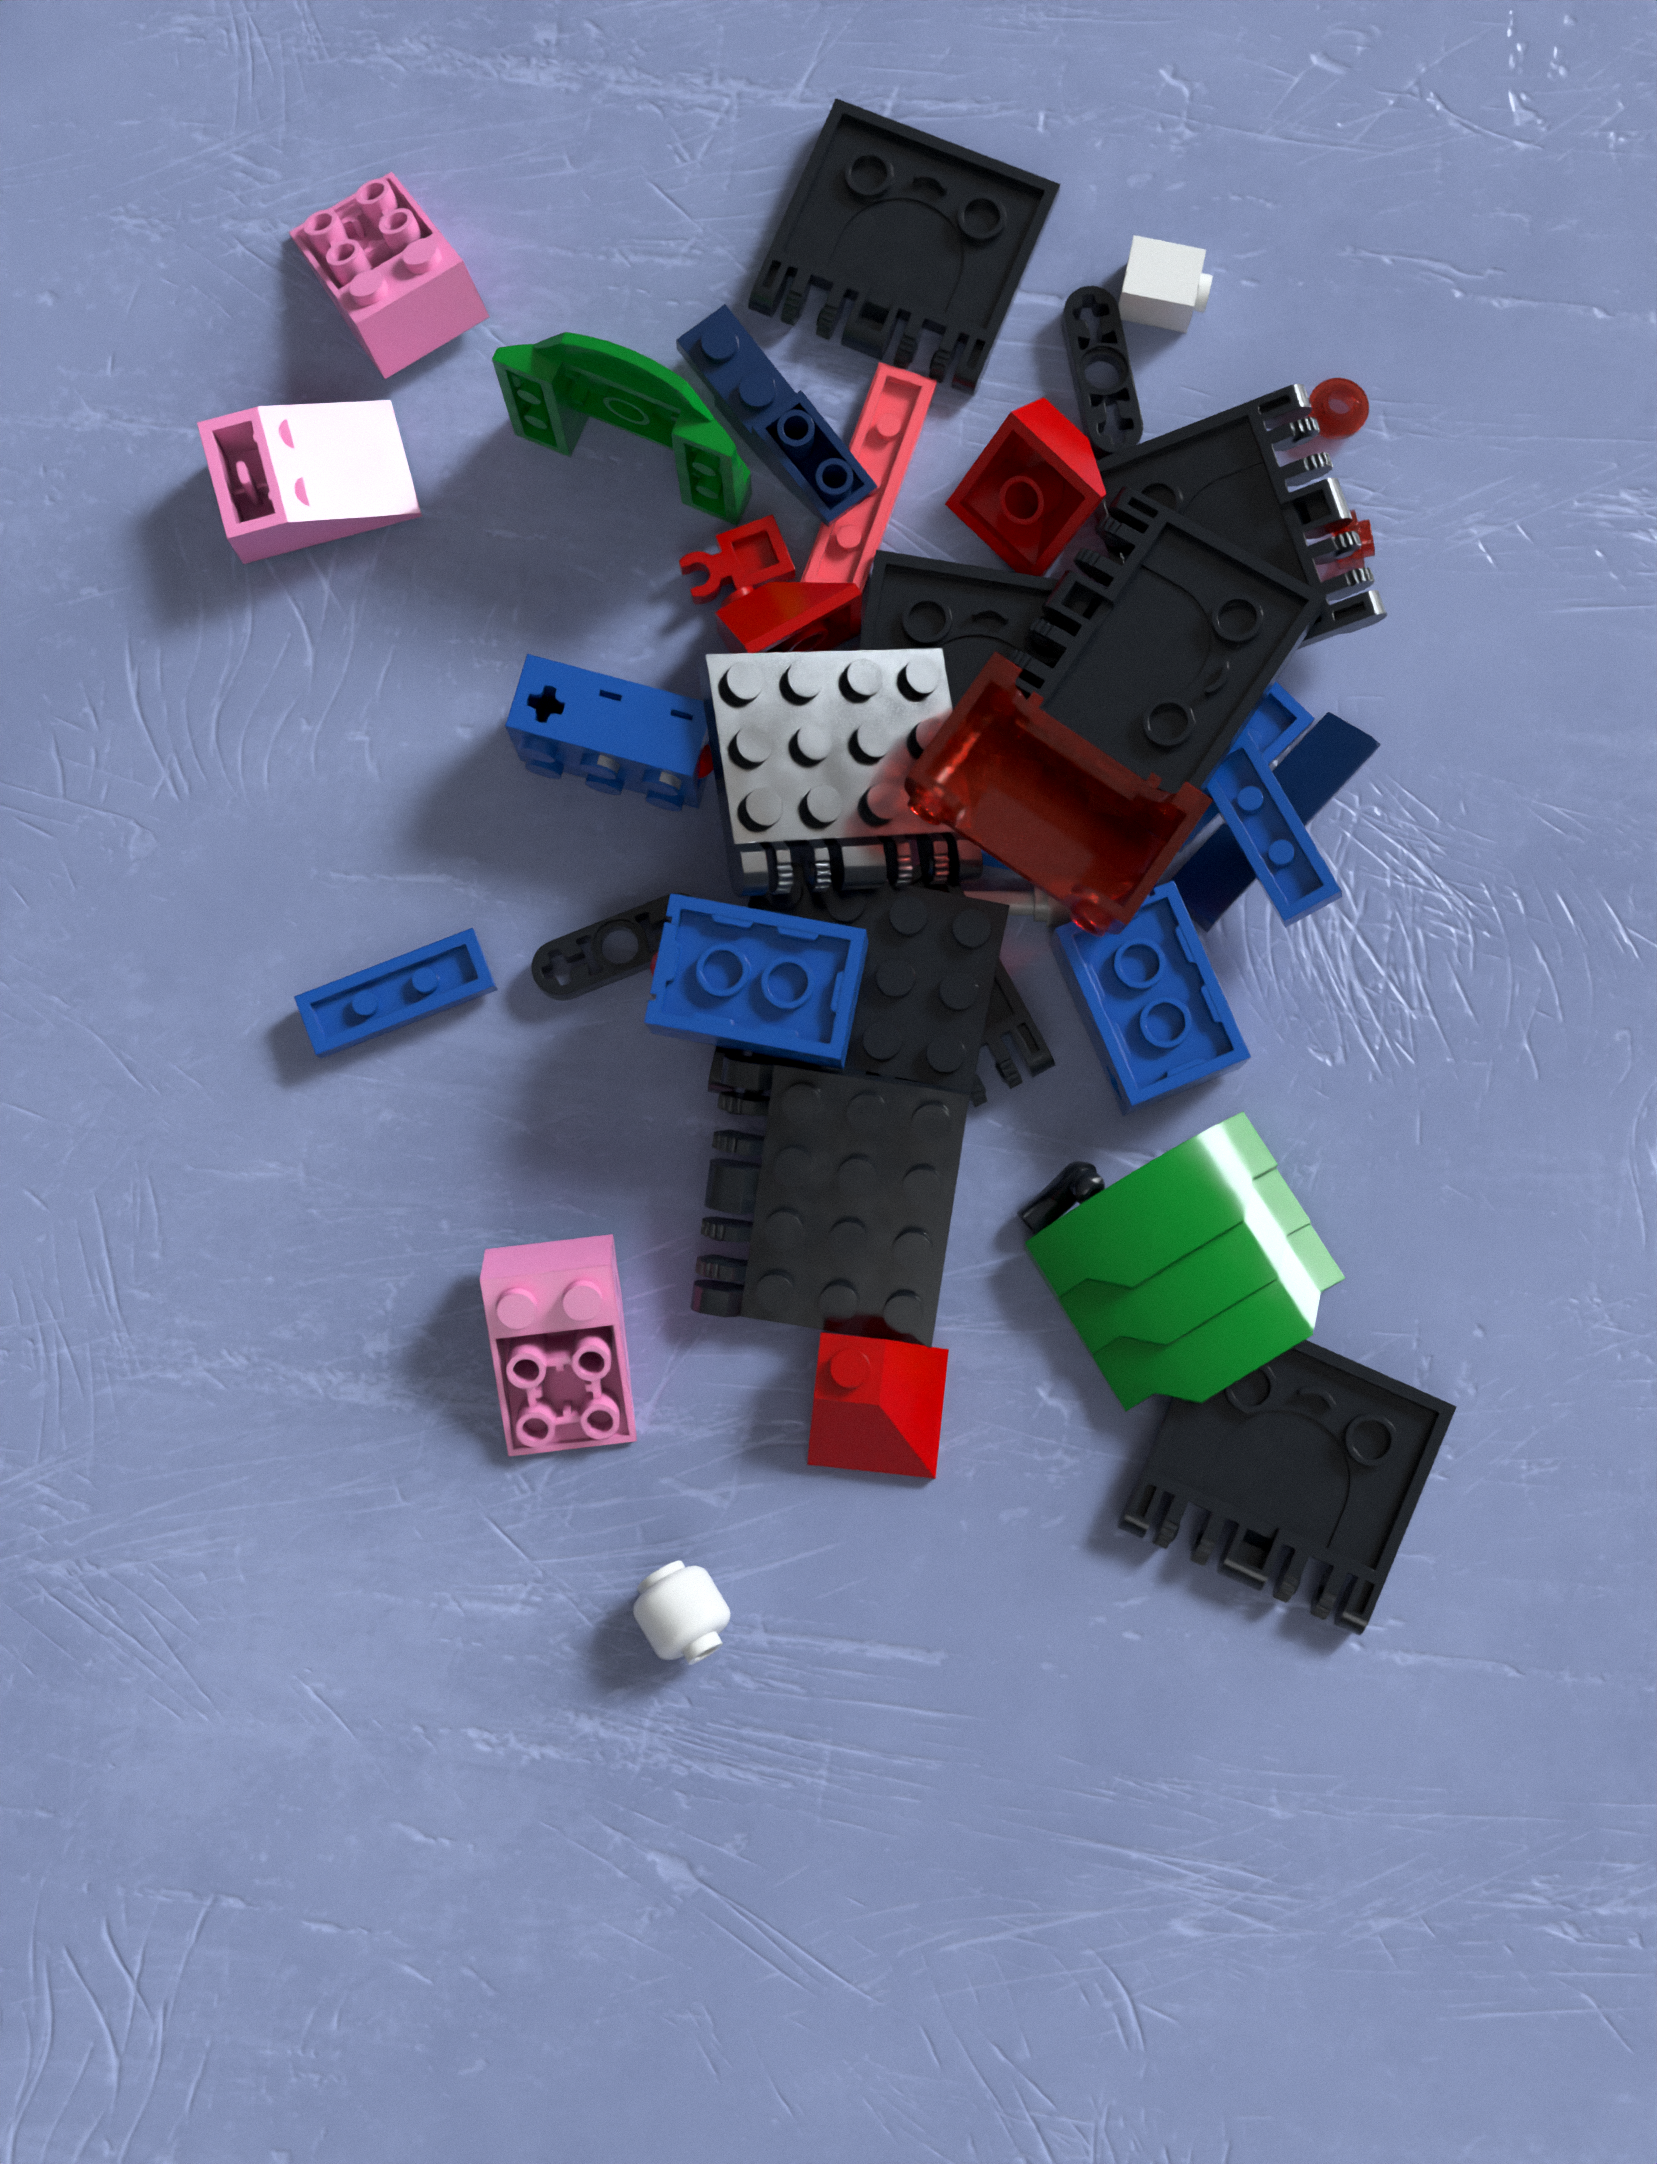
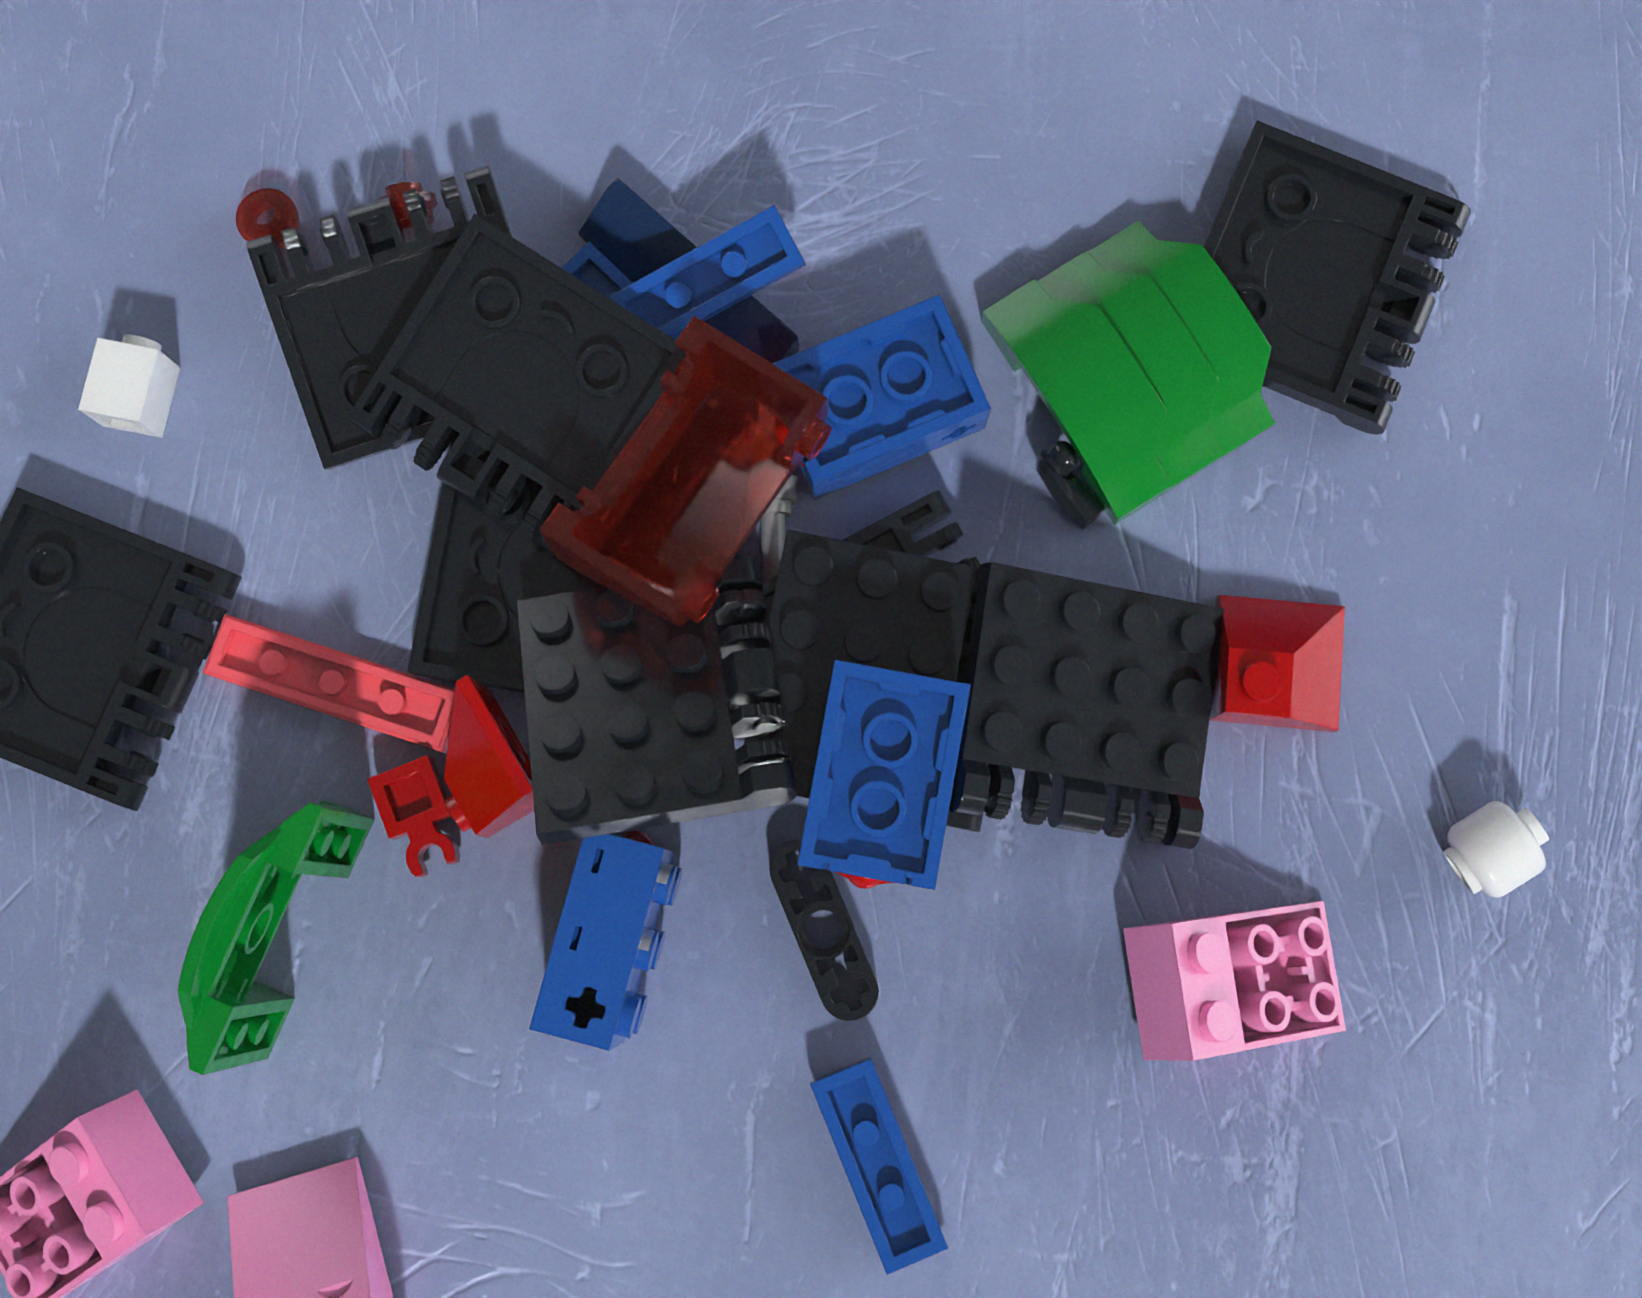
camera: 90 degrees left, 0 degrees up
dark blue slope [676,304,878,527] -> none
red slope [945,397,1107,577] -> none
black beam [1061,286,1143,460] -> none

